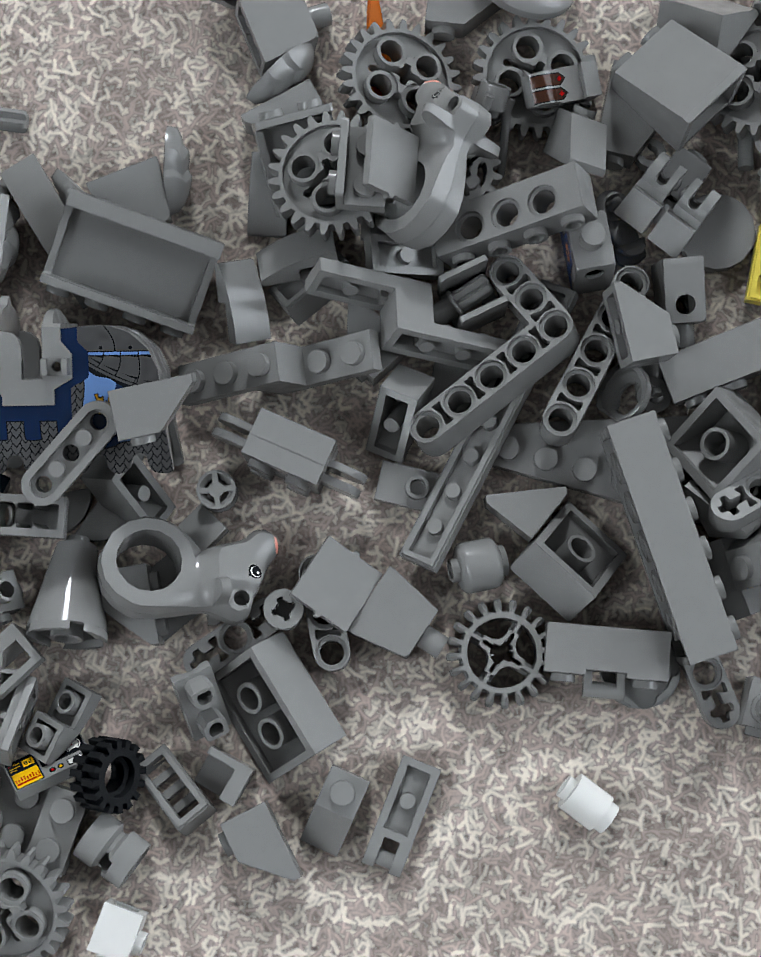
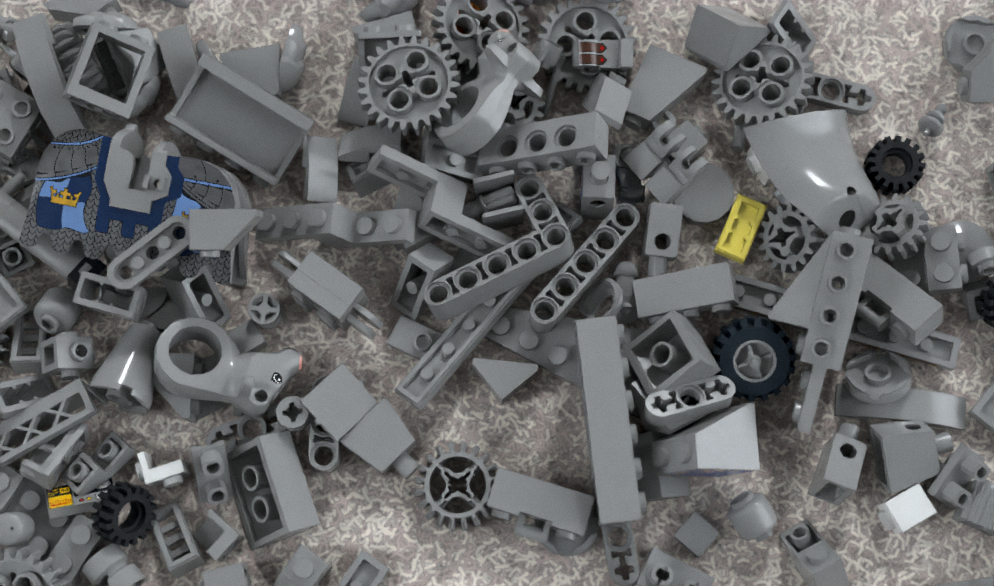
camera: 10 degrees right, 5 degrees down
light grey bracket [328,118,385,213] -> none
light grey piece [362,115,419,206] -> none
light grey head [447,537,509,594] -> none
light grey slope [509,501,628,622] -> none
light grey slope [602,281,680,370] -> none
light grey slope [610,19,747,152] -> none
none -> white bracket [135,451,191,488]

